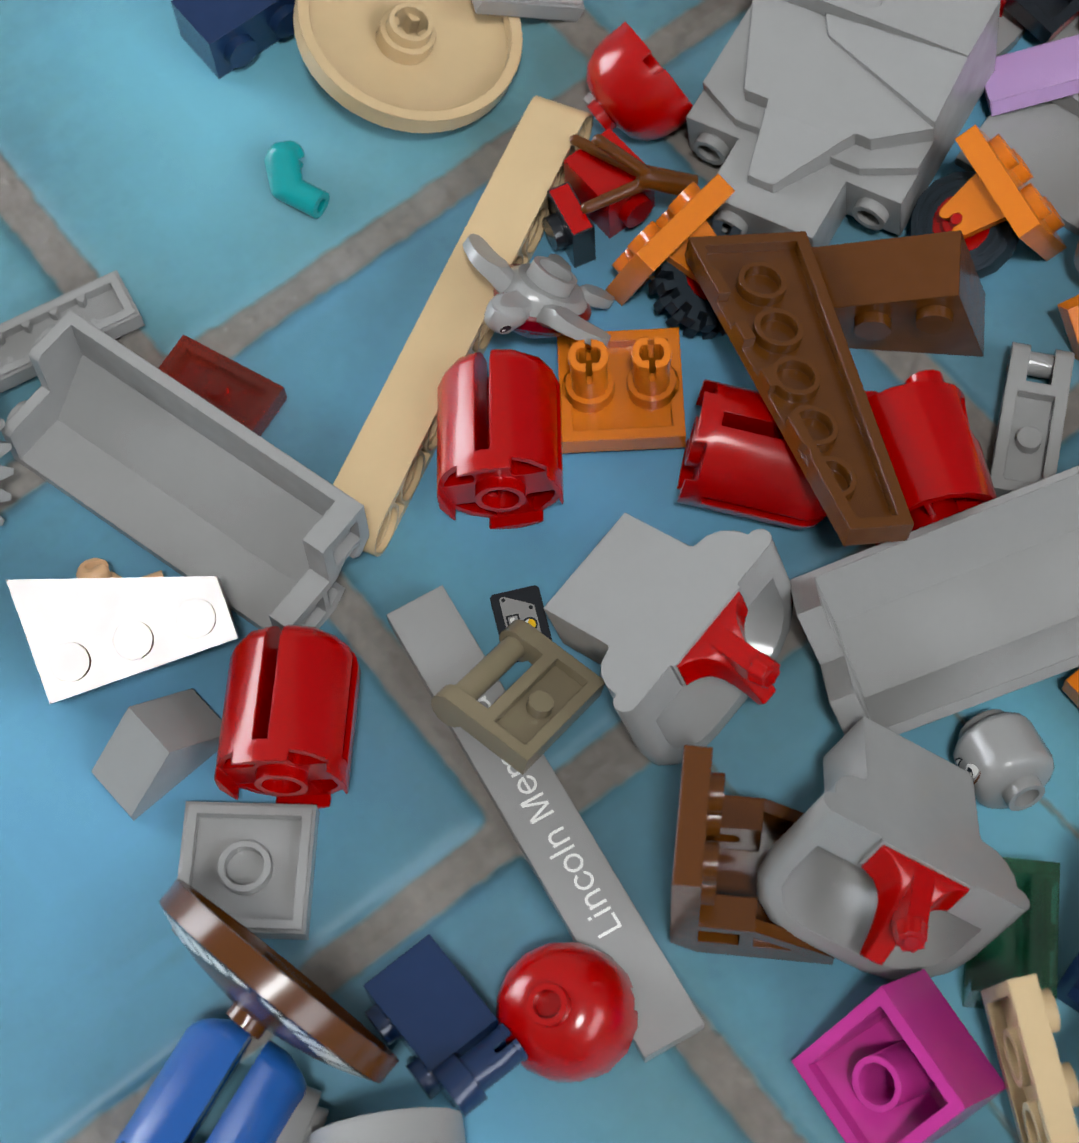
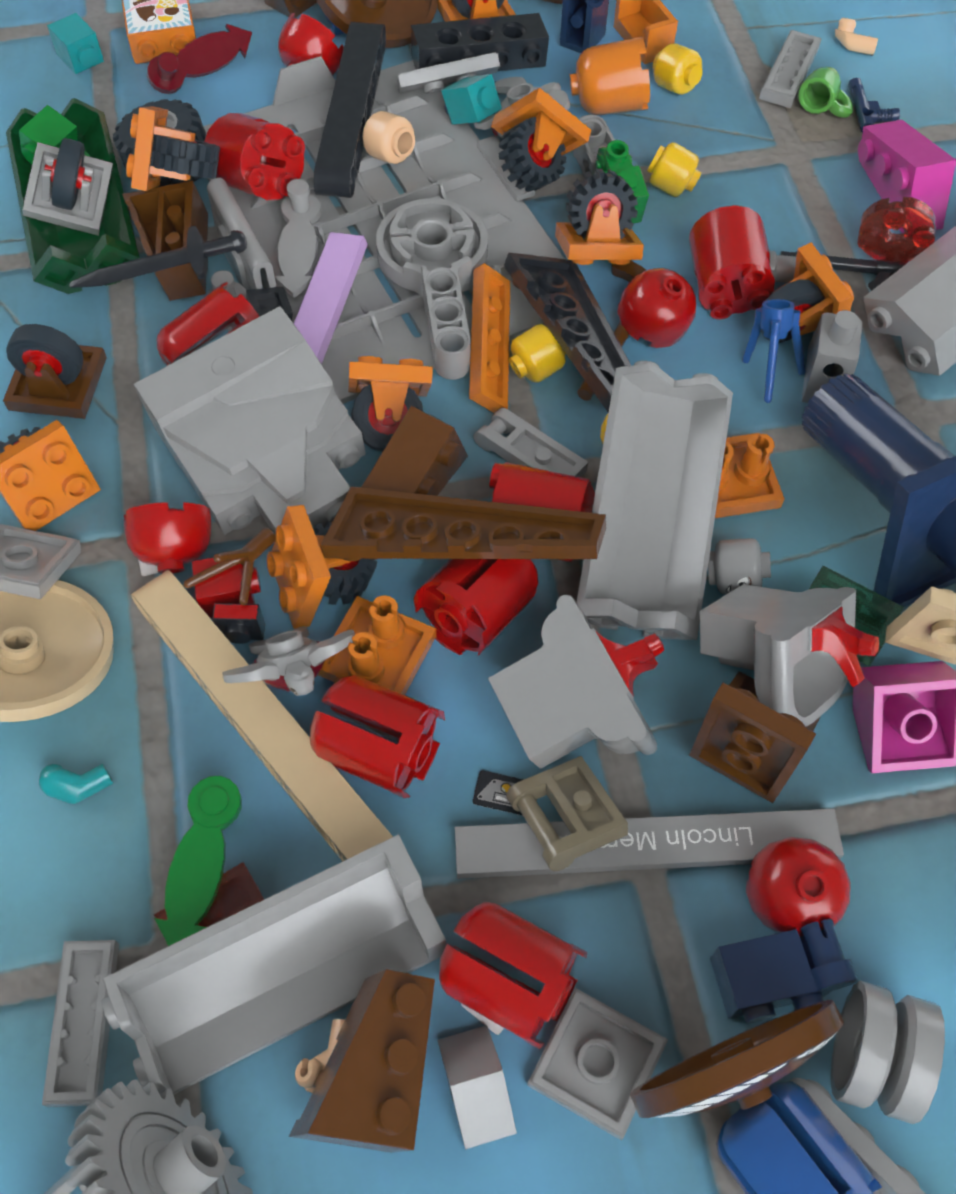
camera: 70 degrees left, 5 degrees down
none -> green brick [154,776,242,946]

